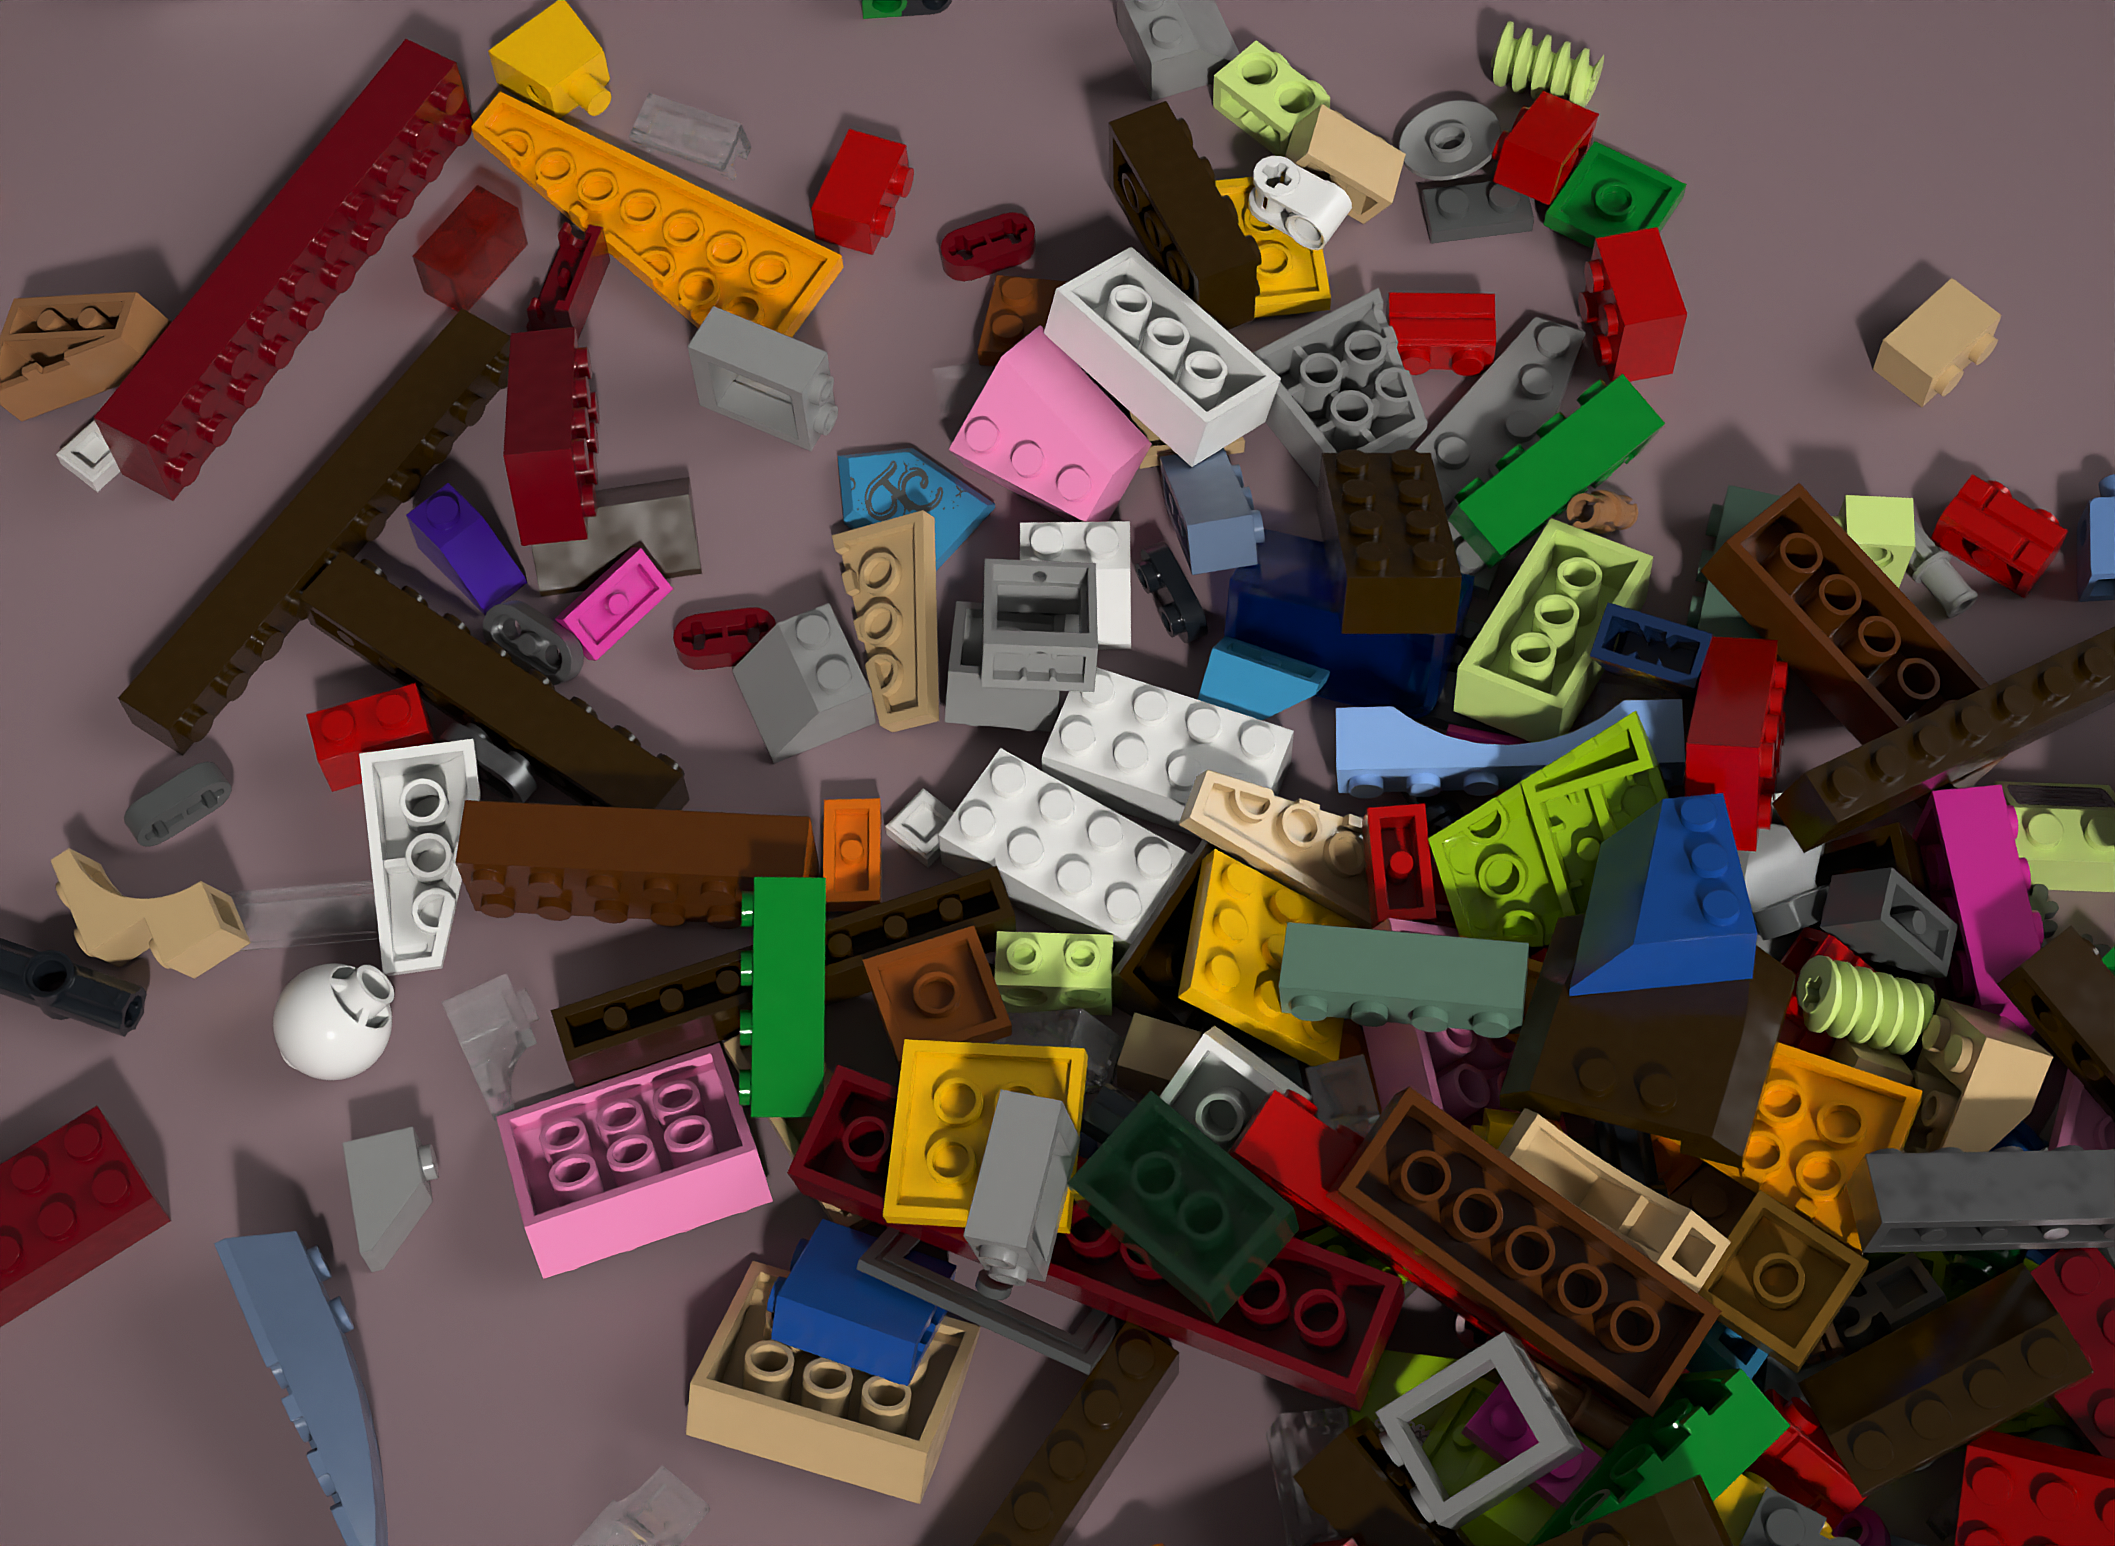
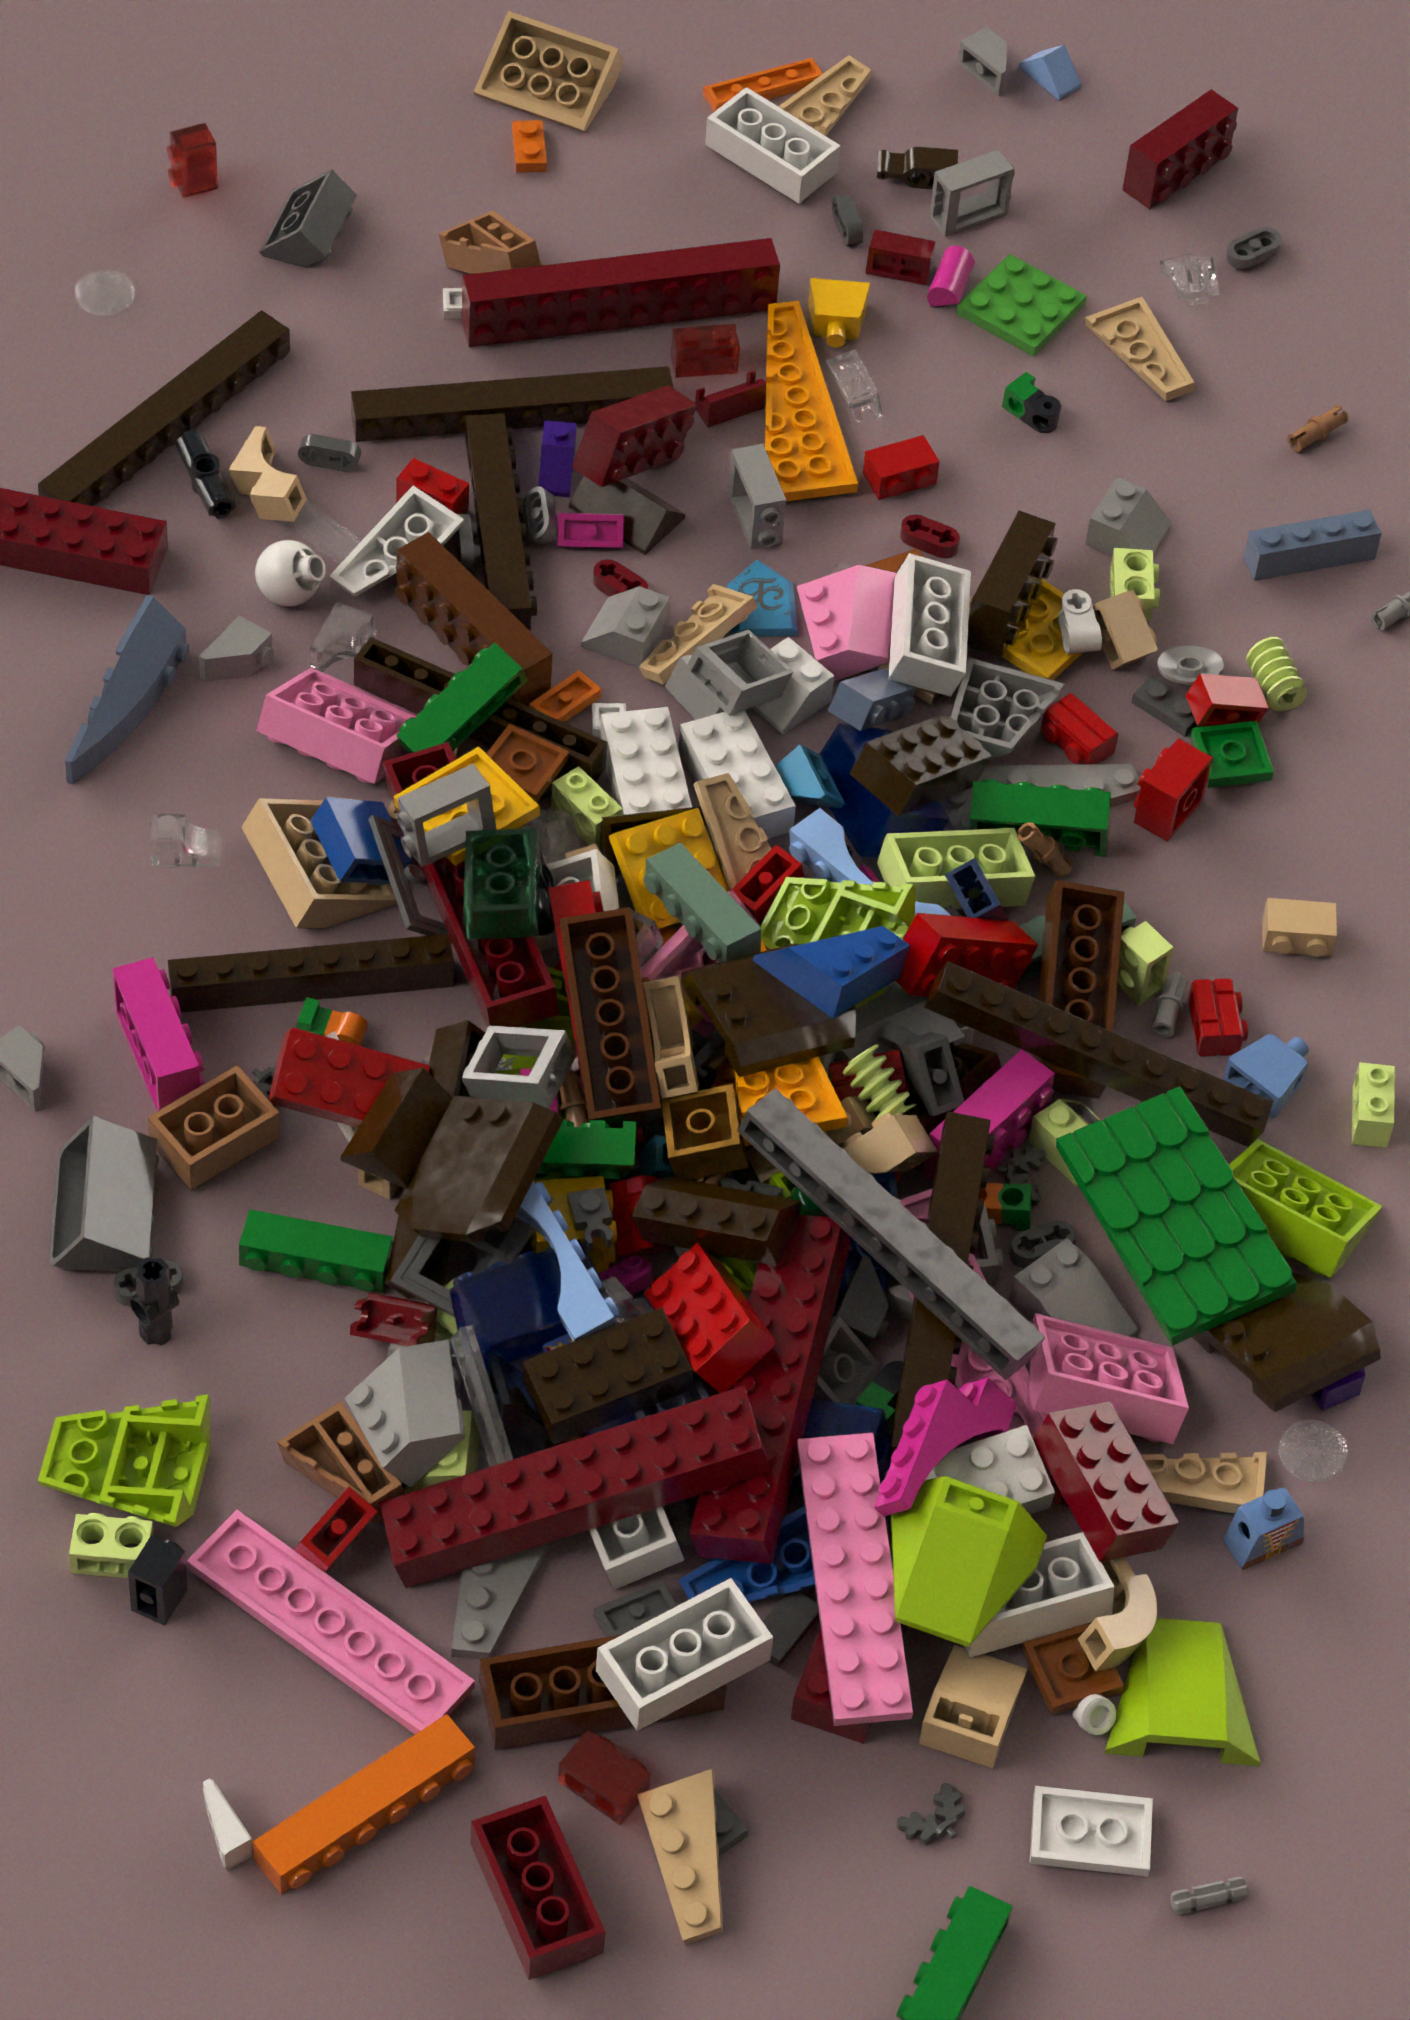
camera: 40 degrees right, 10 degrees down
black plate [1135,541,1208,643] -> none

